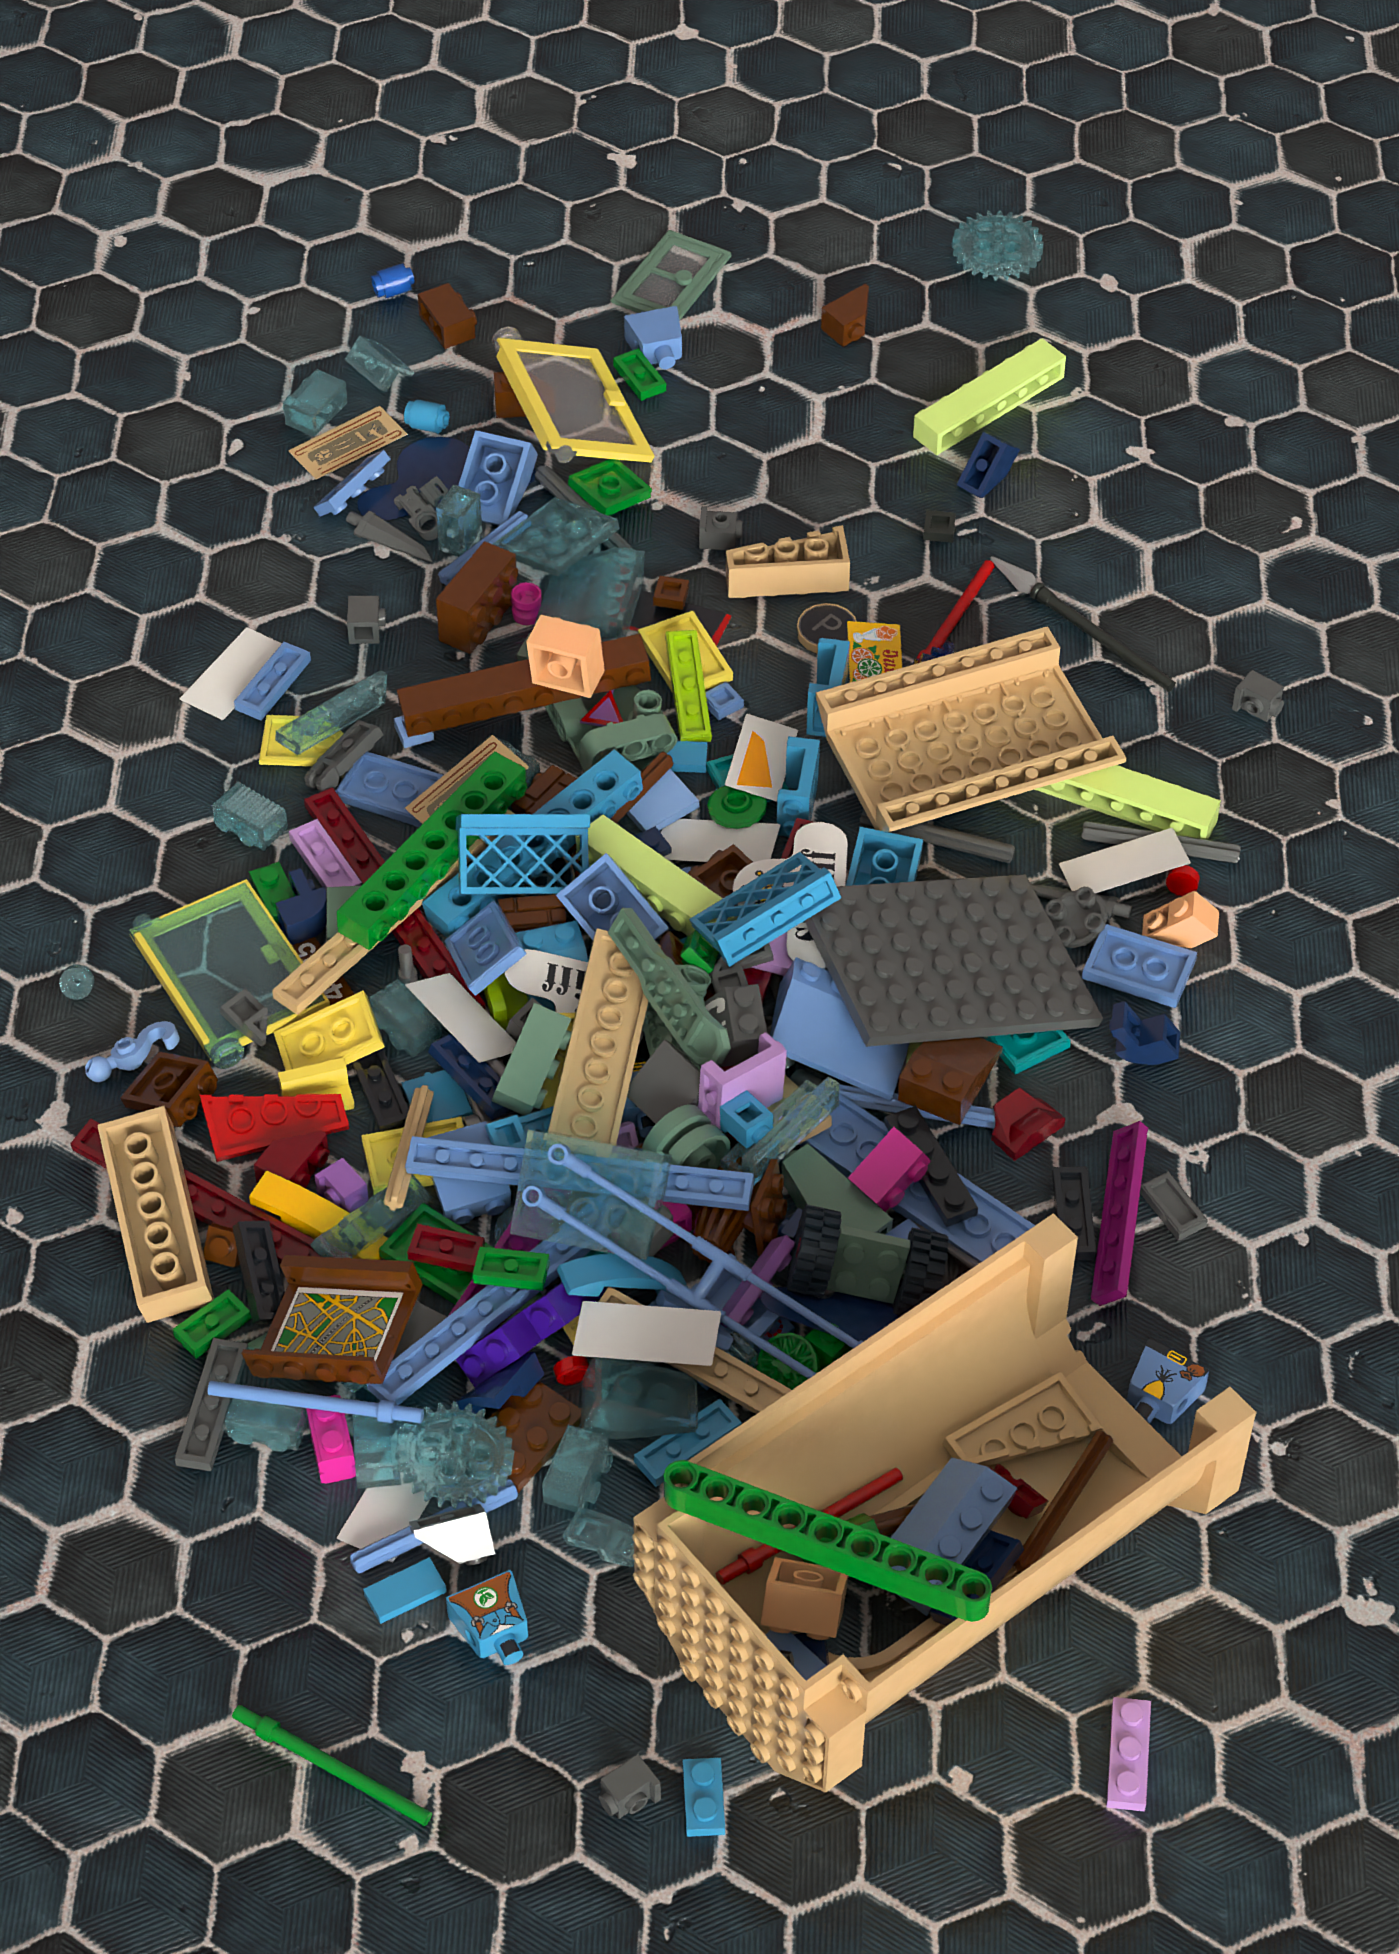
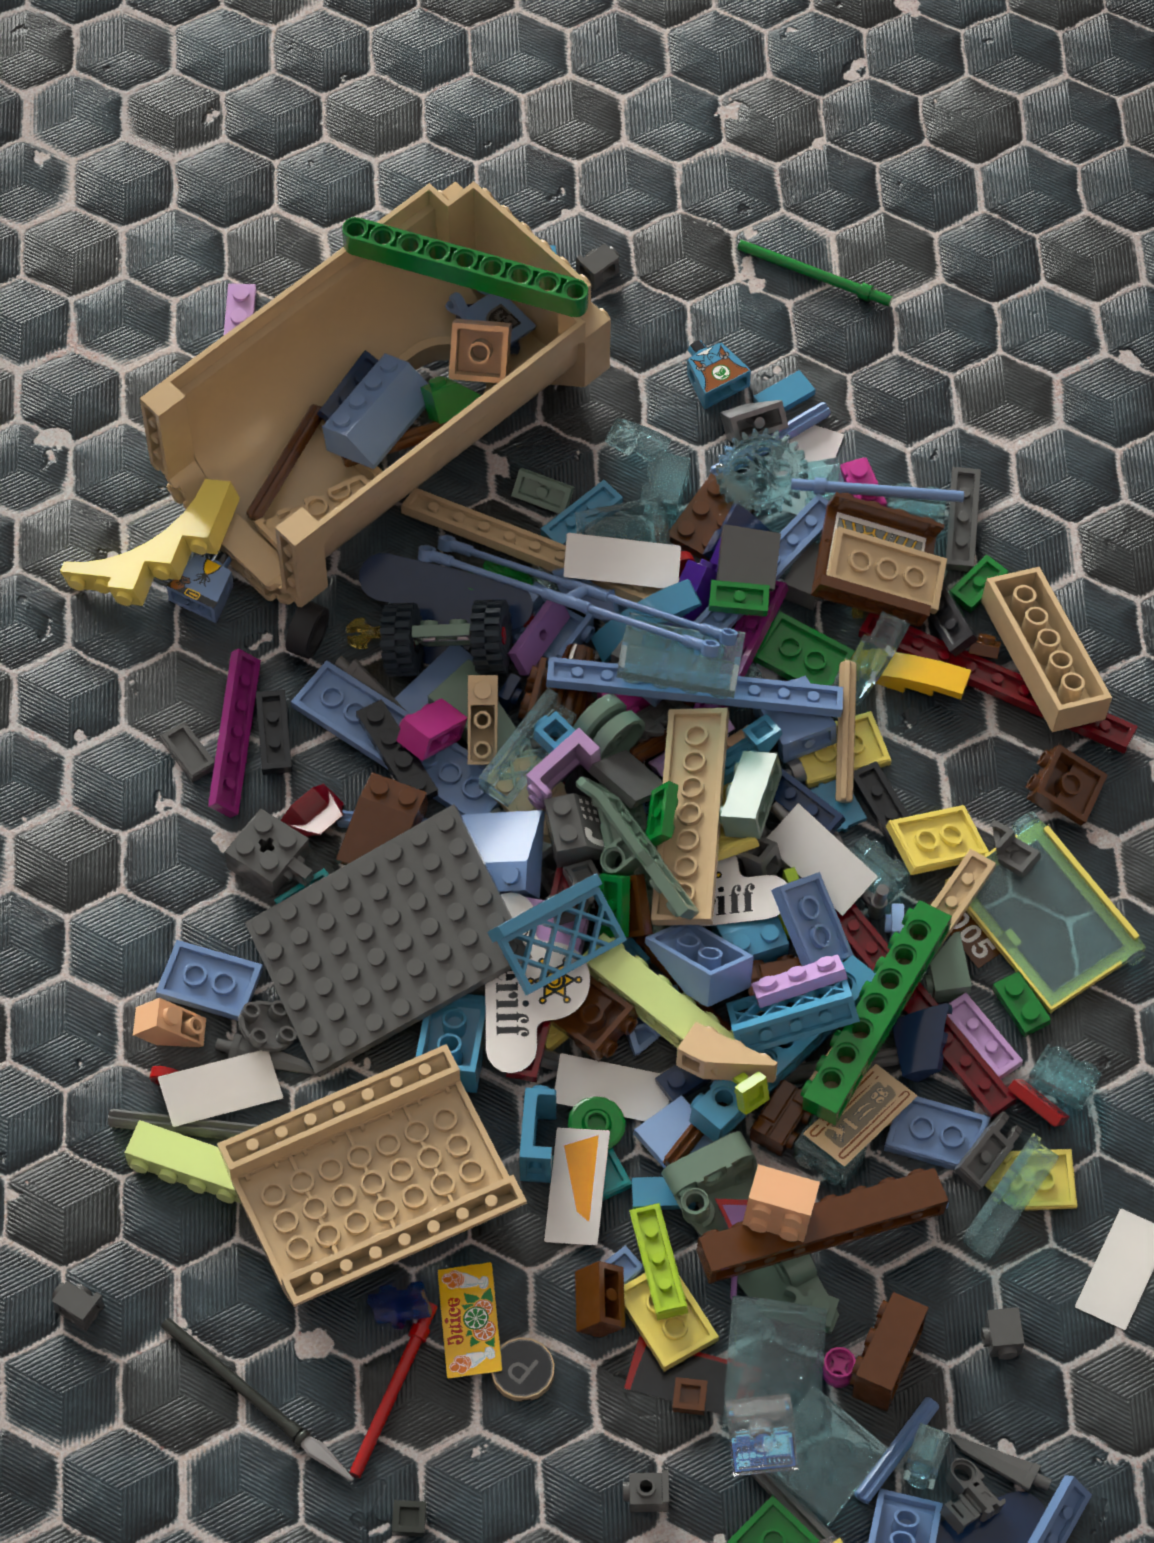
camera: 175 degrees right, 10 degrees up
light blue piece [85,1021,180,1083] -> none
red wing [200,1094,349,1162] -> none
medium blue plate [234,642,311,721] -> none
dark red slope [254,1131,330,1188] -> none
dark blue brick [275,868,327,945] -> none
light yellow panel [278,1057,355,1111] -> none
medium lavender brick [315,1158,369,1215] -> none
dark red plate [407,1224,485,1273] -> none
tan wedge [726,525,850,598] -> none
dark azure panel [806,638,850,737] -> none
dark red plate [989,1463,1049,1519] -> none
dark blue brick [1109,1001,1181,1065] -> none
none -> light yellow arch [60,479,240,606]
none -> dark grey hinge [224,809,314,895]
none -> tan slope [468,675,498,765]
none -> reddish brown brick [575,1261,625,1338]
none -> green plate [646,781,679,847]
none -> tan slope [676,1022,778,1083]
none -> dark grey tile [716,524,781,592]
none -> clear slope [725,1394,798,1476]
none -> lime tile [732,1071,770,1115]
none -> lavender plate [751,954,848,1008]
none -> tan plate [827,526,947,614]
none -> light blue plate [884,903,904,939]
none -> dark blue slope [892,1003,953,1082]
none -> red tile [1008,1079,1070,1127]

